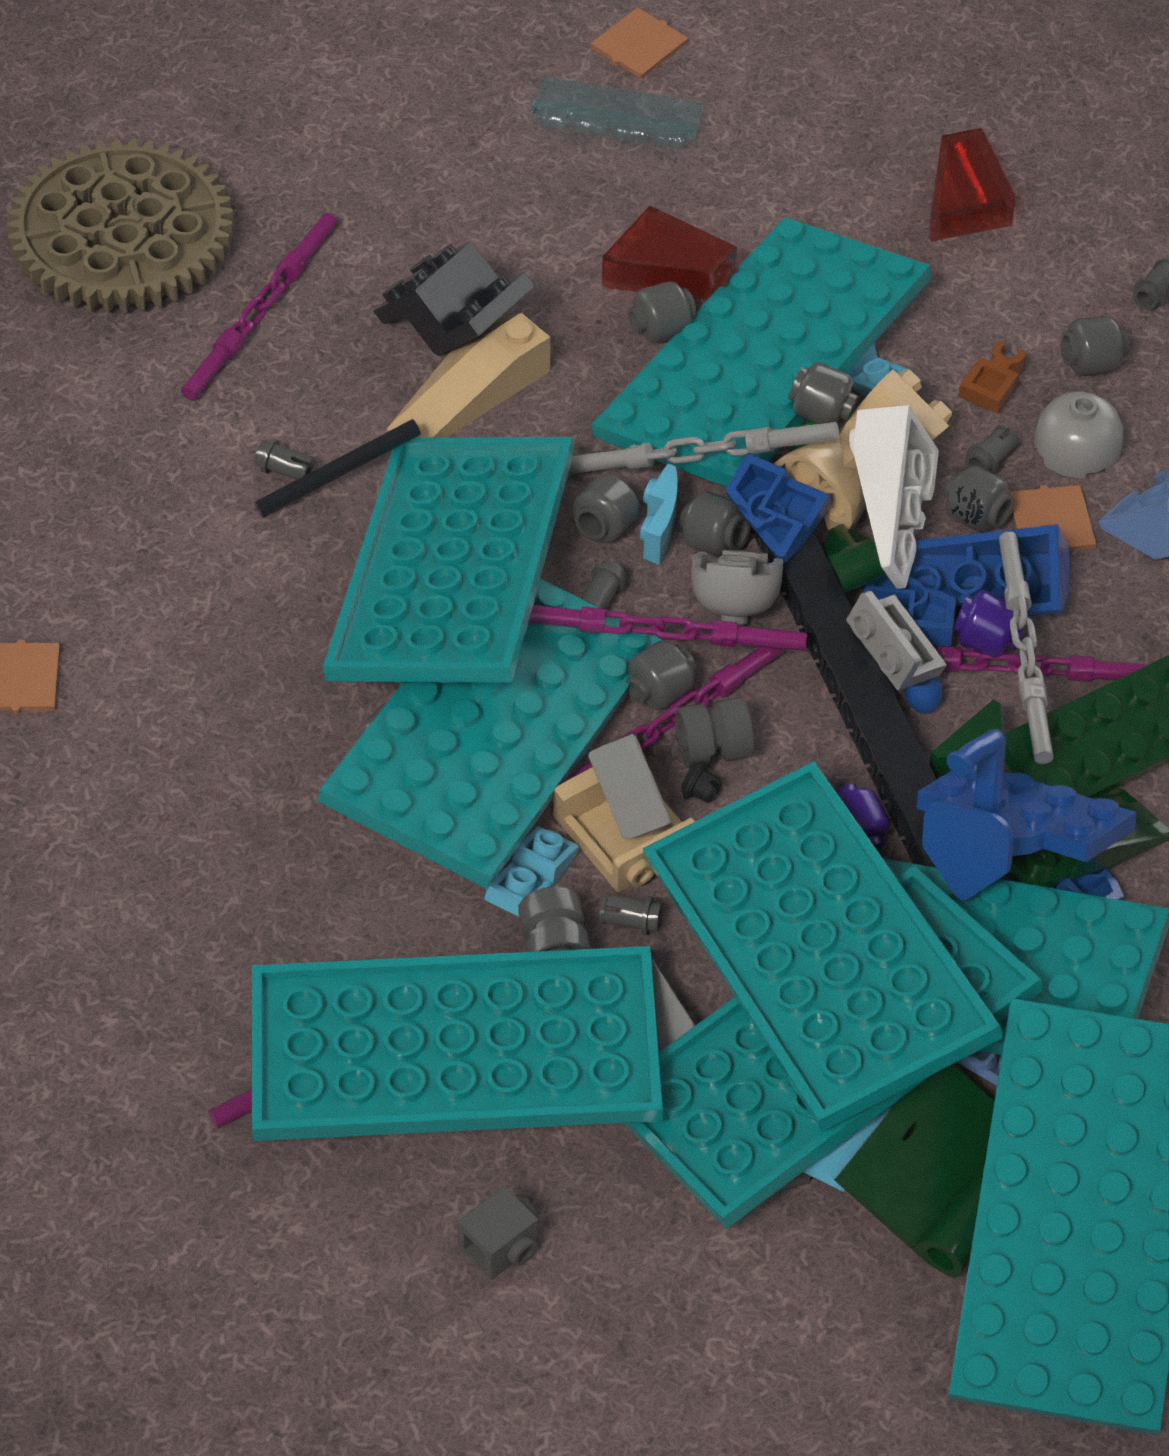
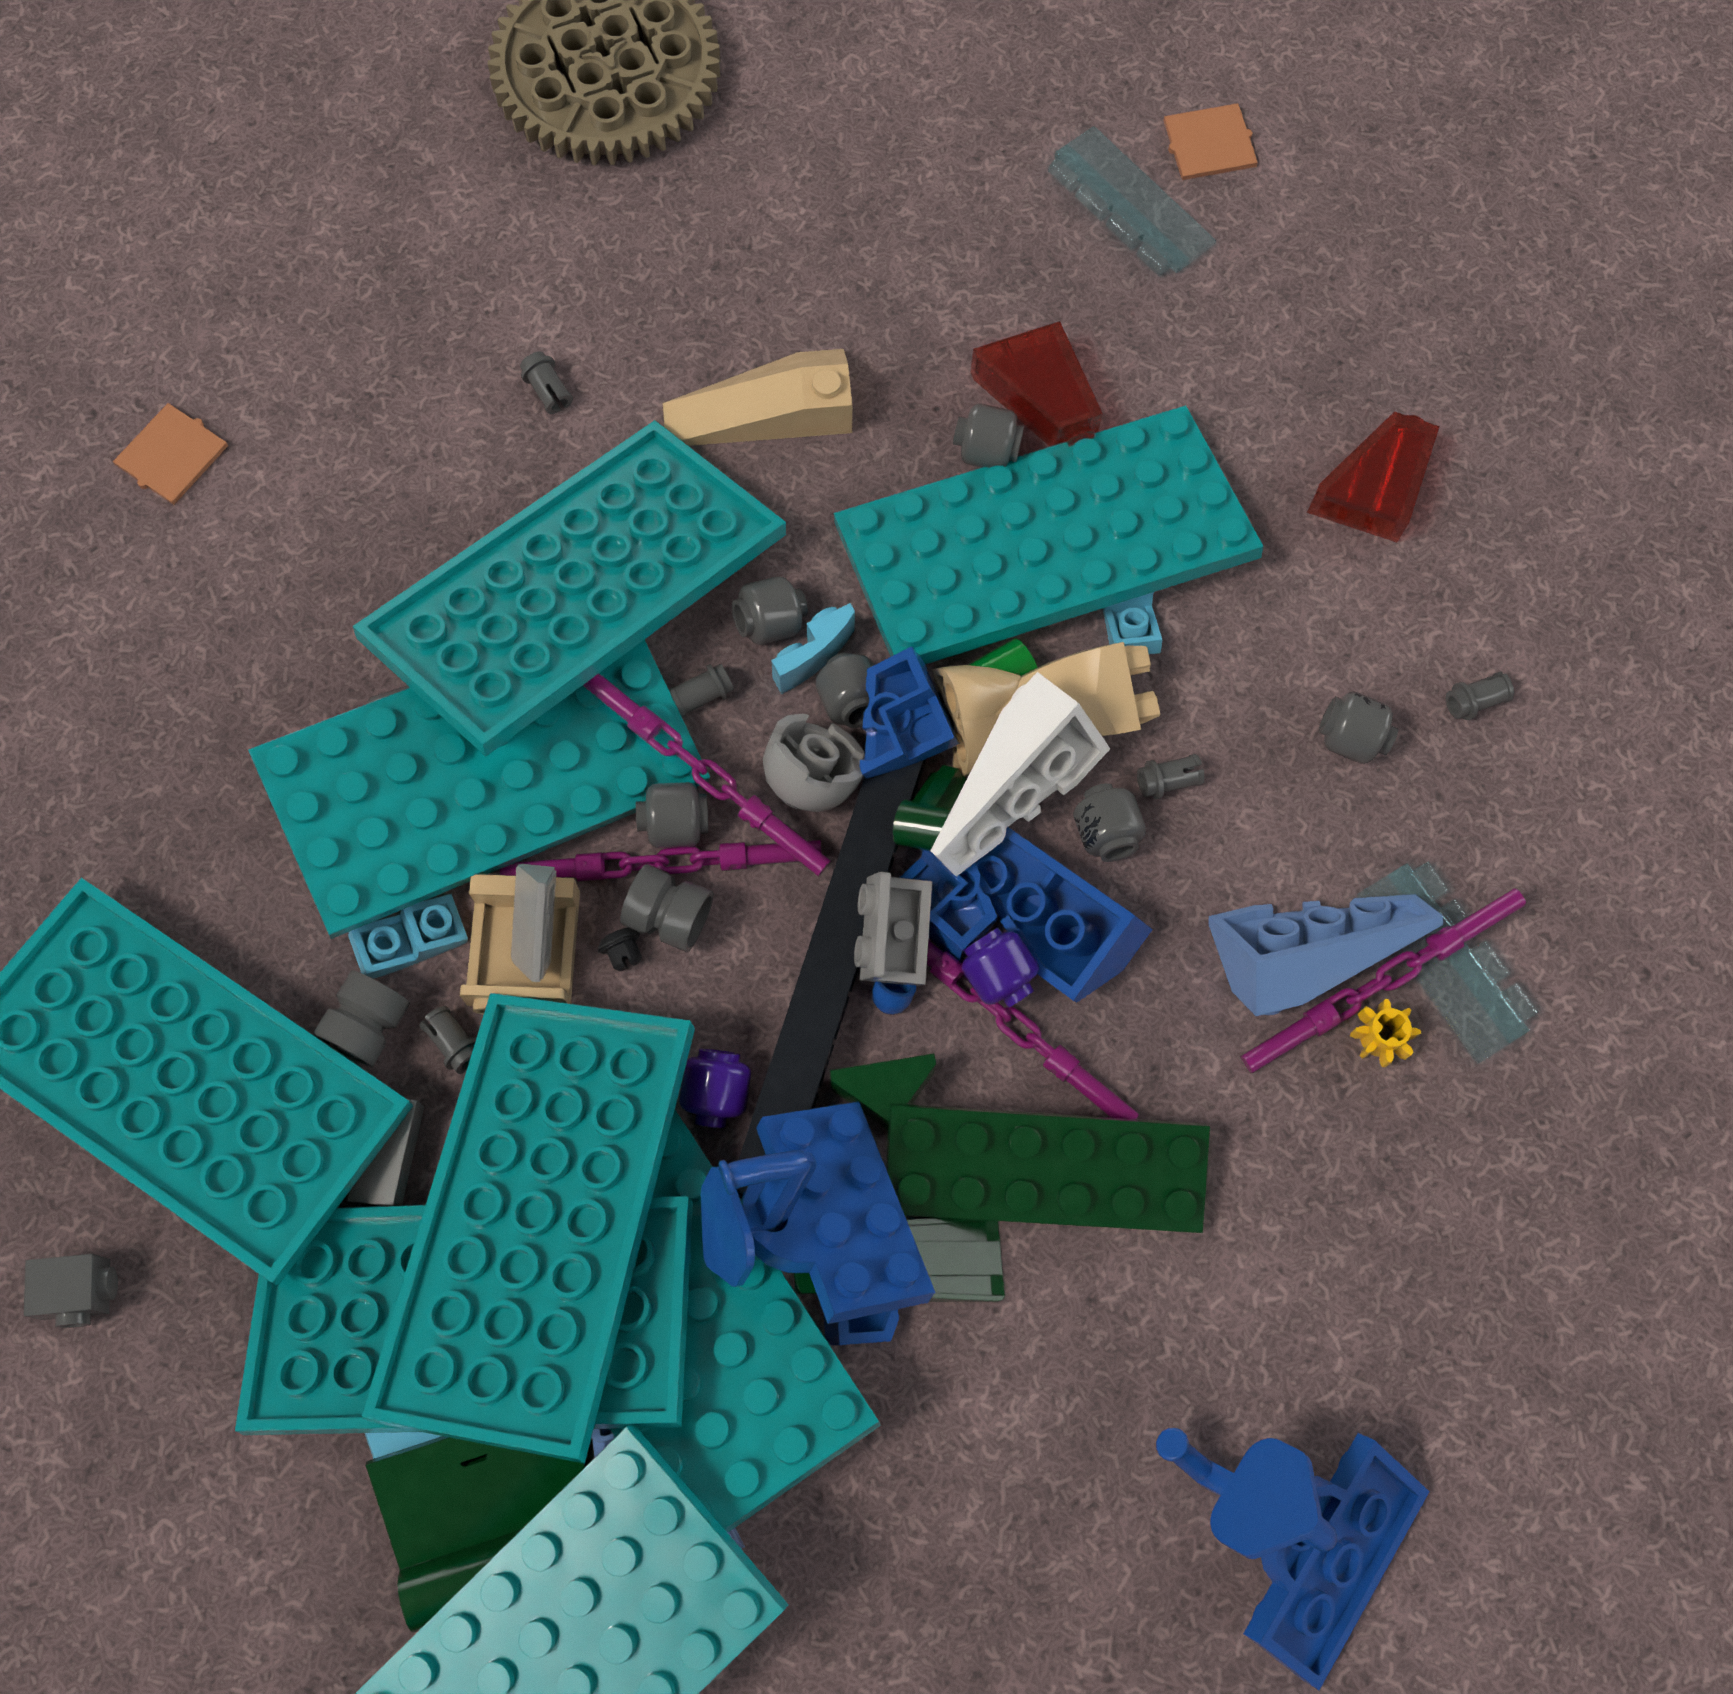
camera: 35 degrees right, 20 degrees up
magenta piece [181,213,338,401] -> none
black bar [254,419,421,518] -> none
black bracket [373,241,534,356] -> none
light grey piece [569,422,839,474] -> none
dark grey head [788,362,859,424] -> none
dark orange plate [958,341,1026,413] -> none
light grey piece [999,532,1054,764] -> none
nougat piece [1011,485,1097,551] -> none
light grey cylinder [1033,391,1124,479] -> none

